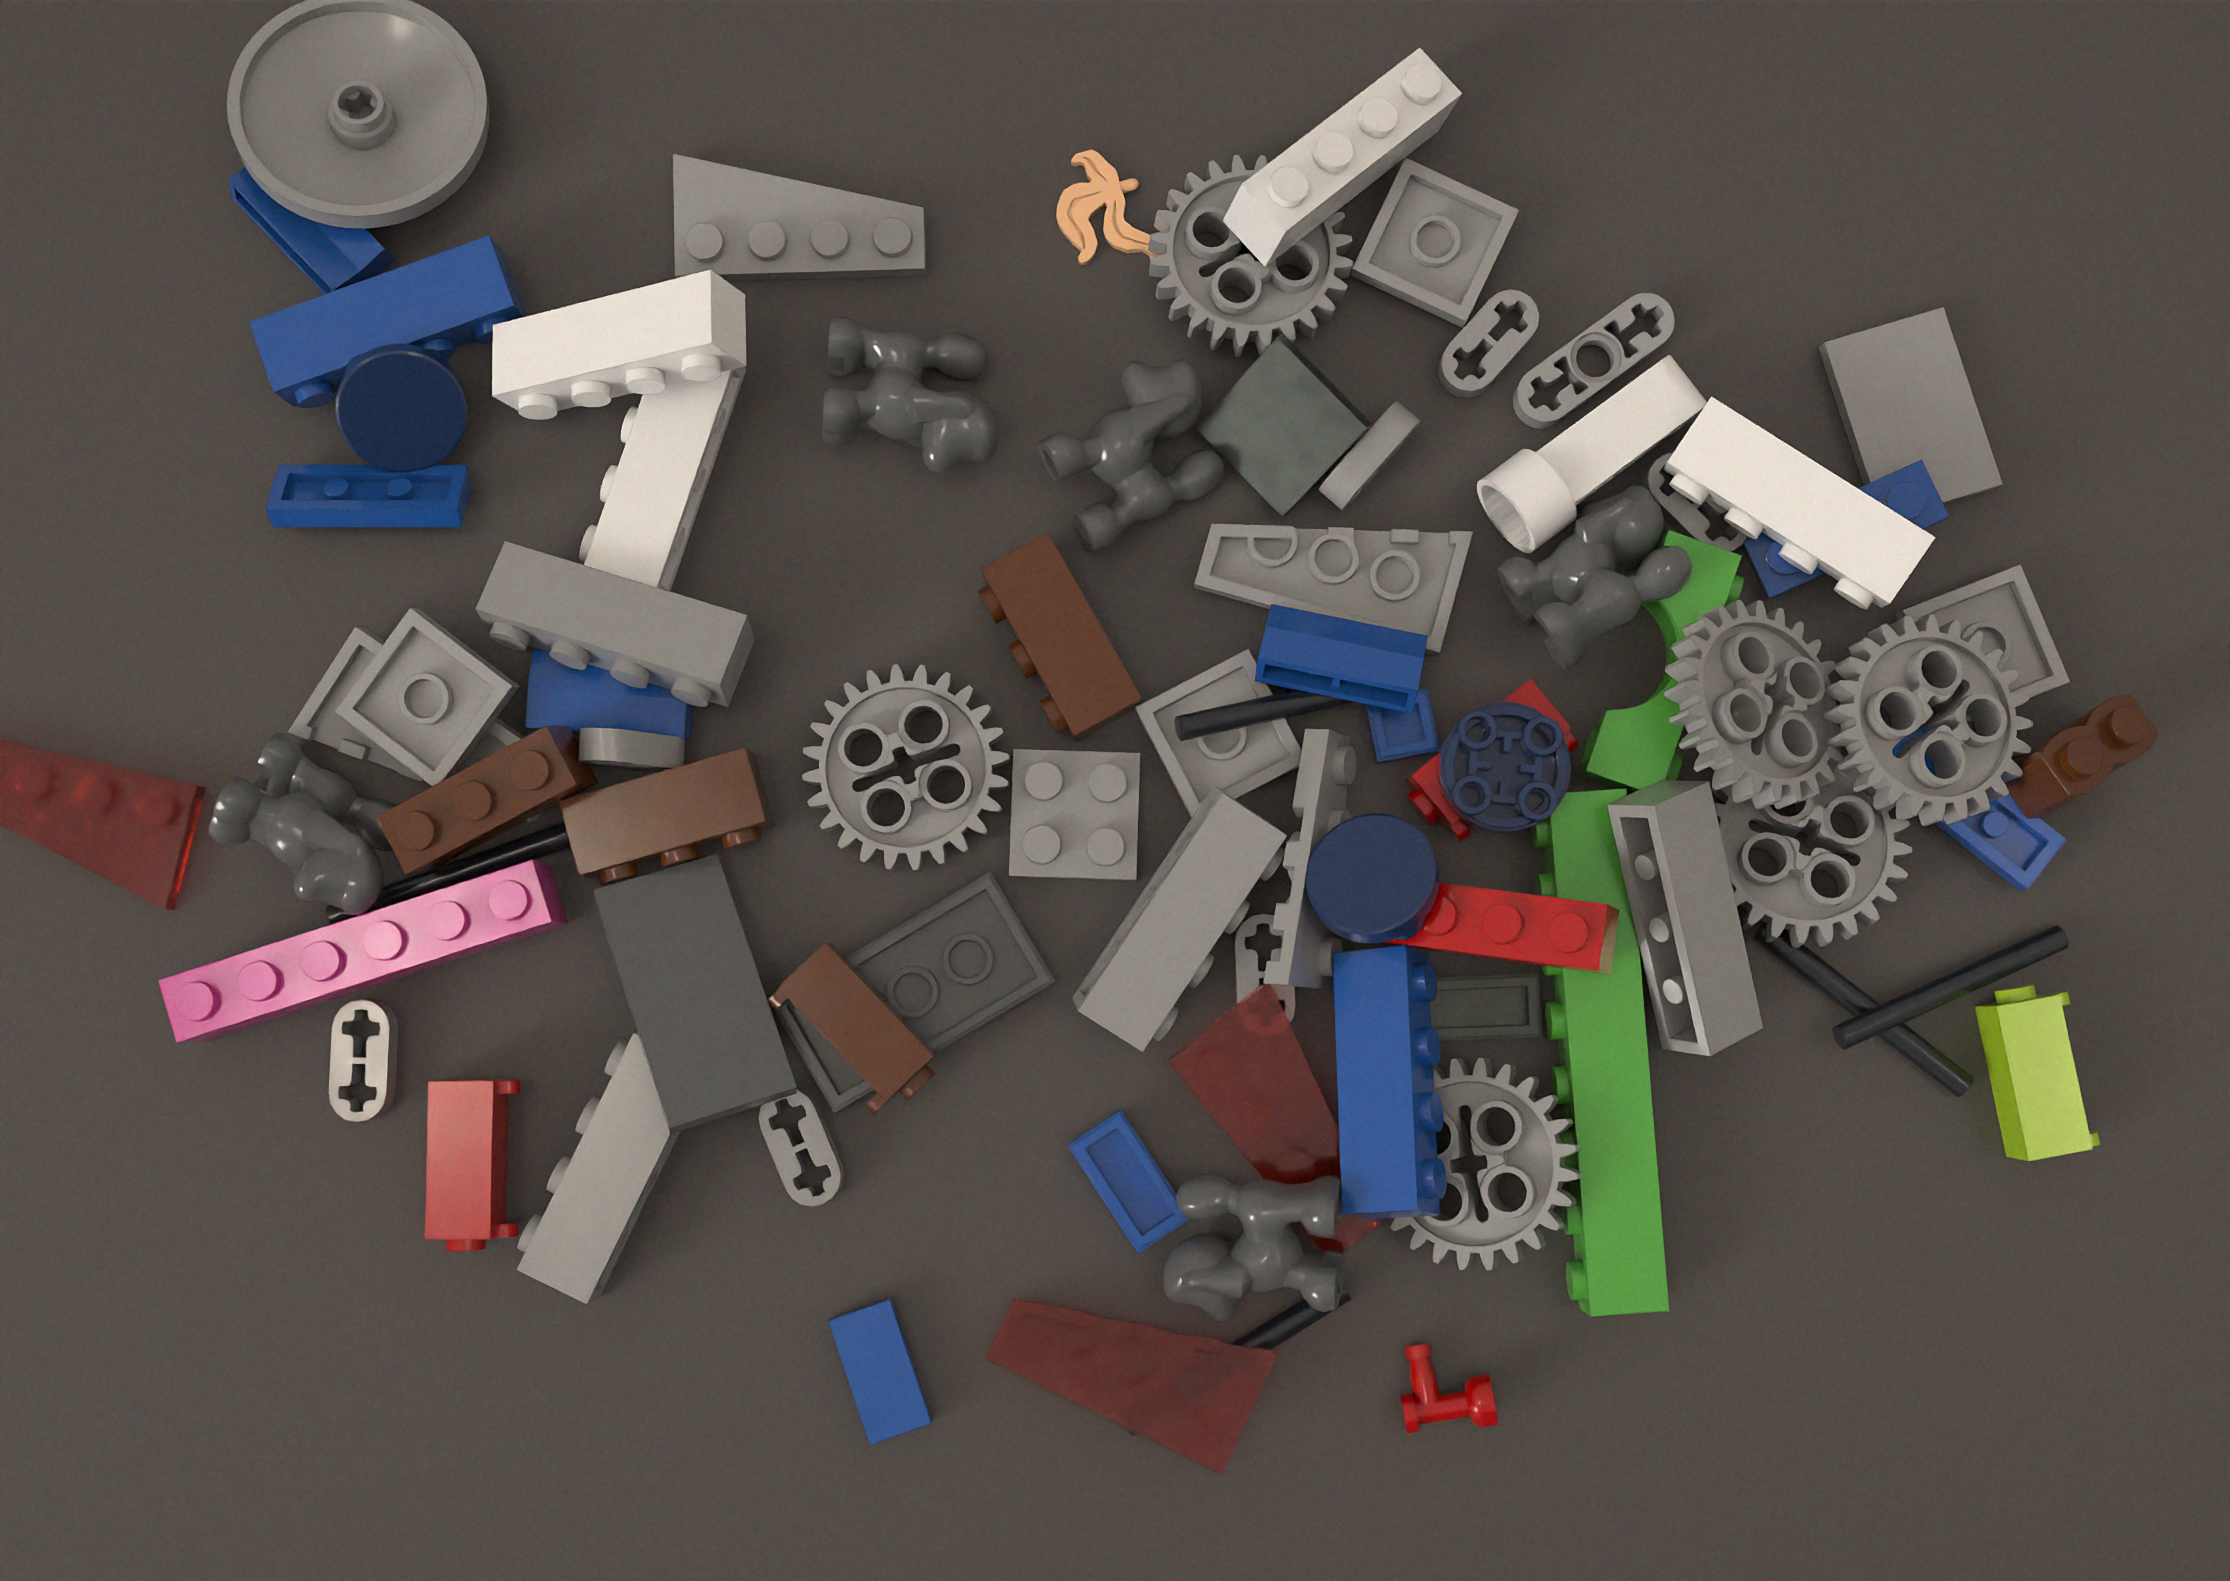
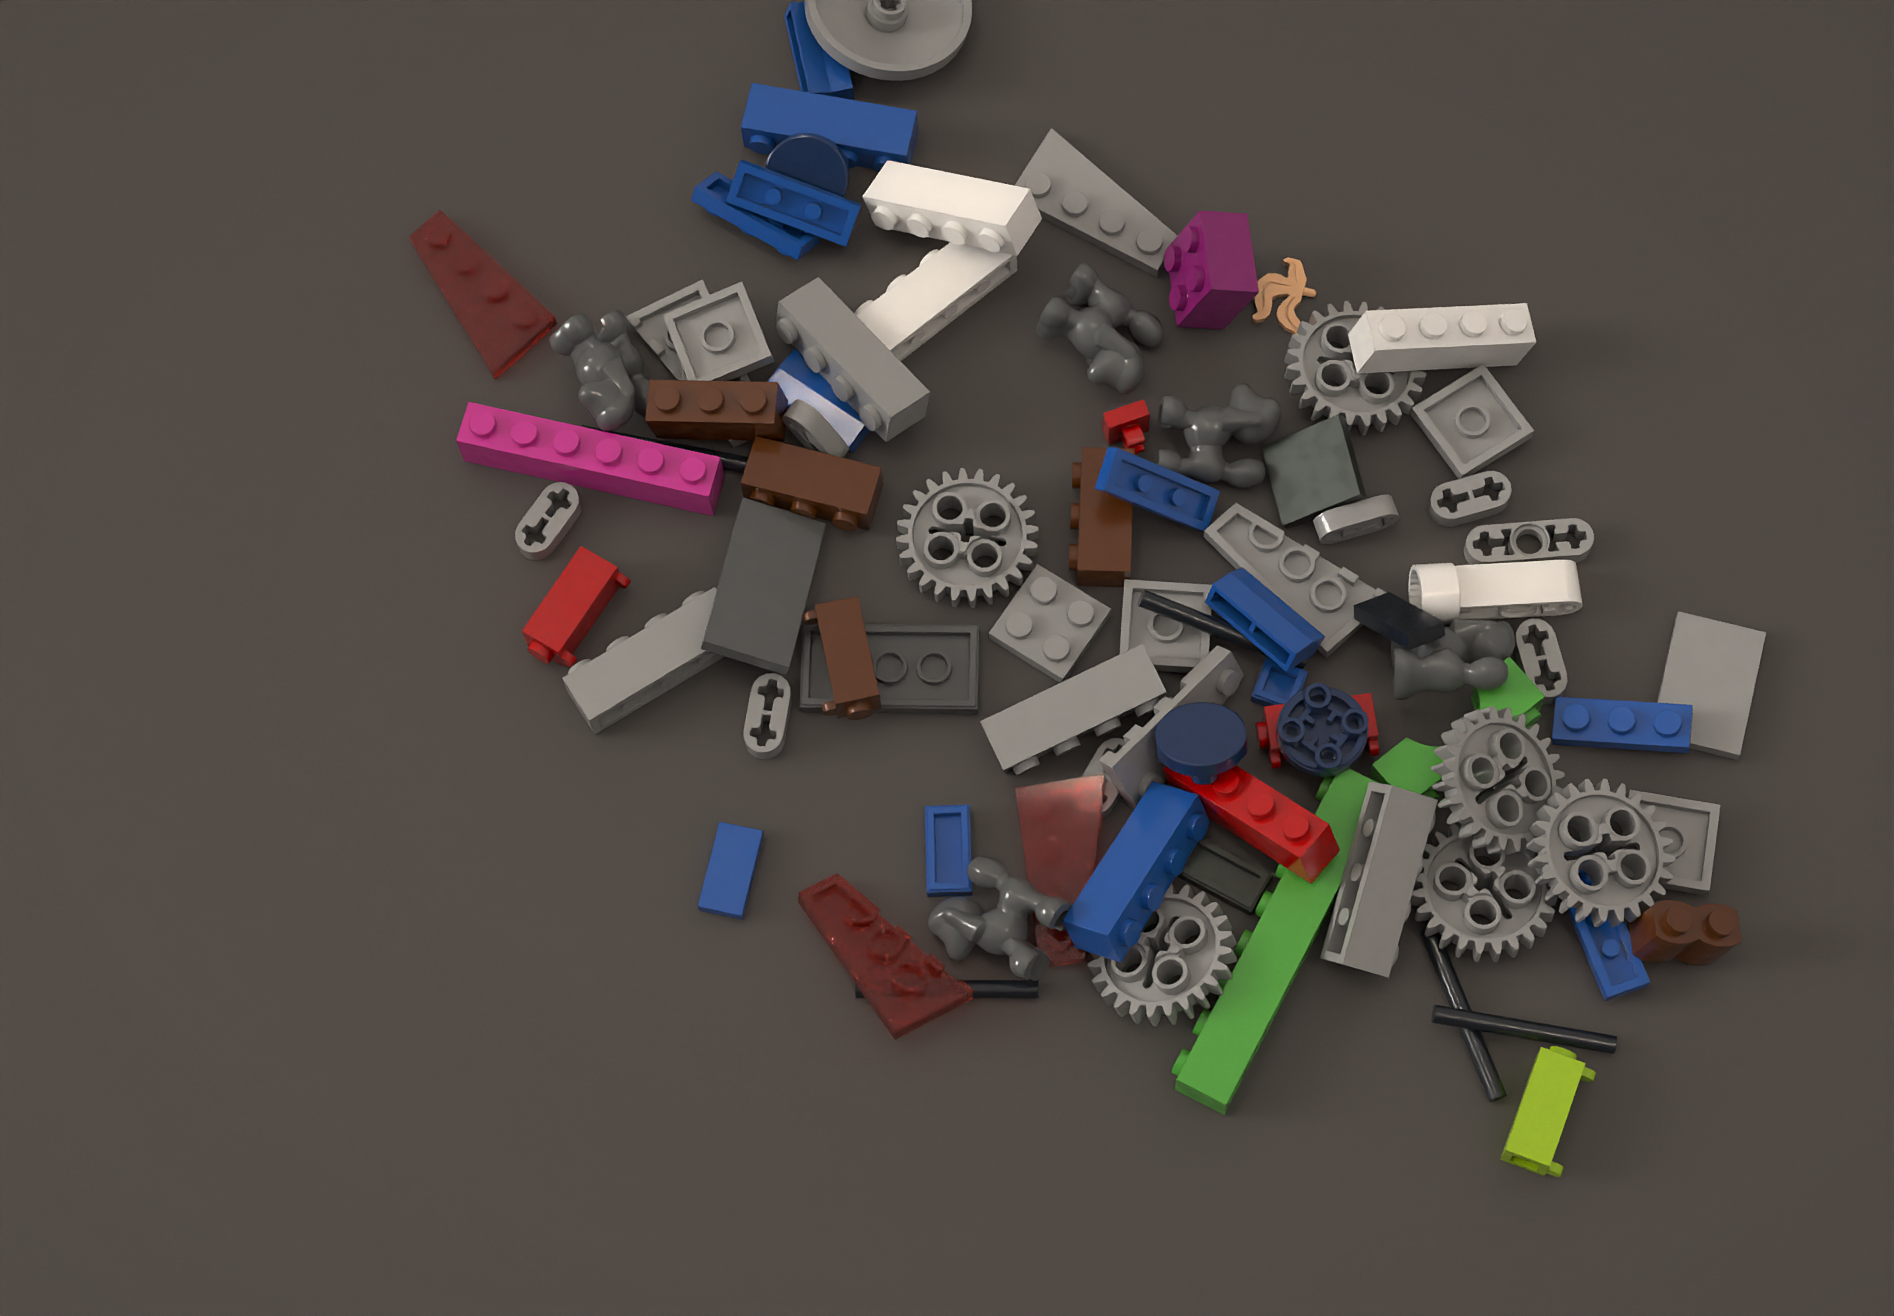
camera: 35 degrees right, 15 degrees down
red piece [1400,1342,1498,1434] -> none
white brick [1664,396,1936,610] -> none
none -> blue plate [726,159,862,247]
none -> blue plate [1095,447,1220,532]
none -> red tile [1102,399,1150,454]
none -> magenta brick [1164,210,1259,330]
none -> black tile [1354,592,1445,650]

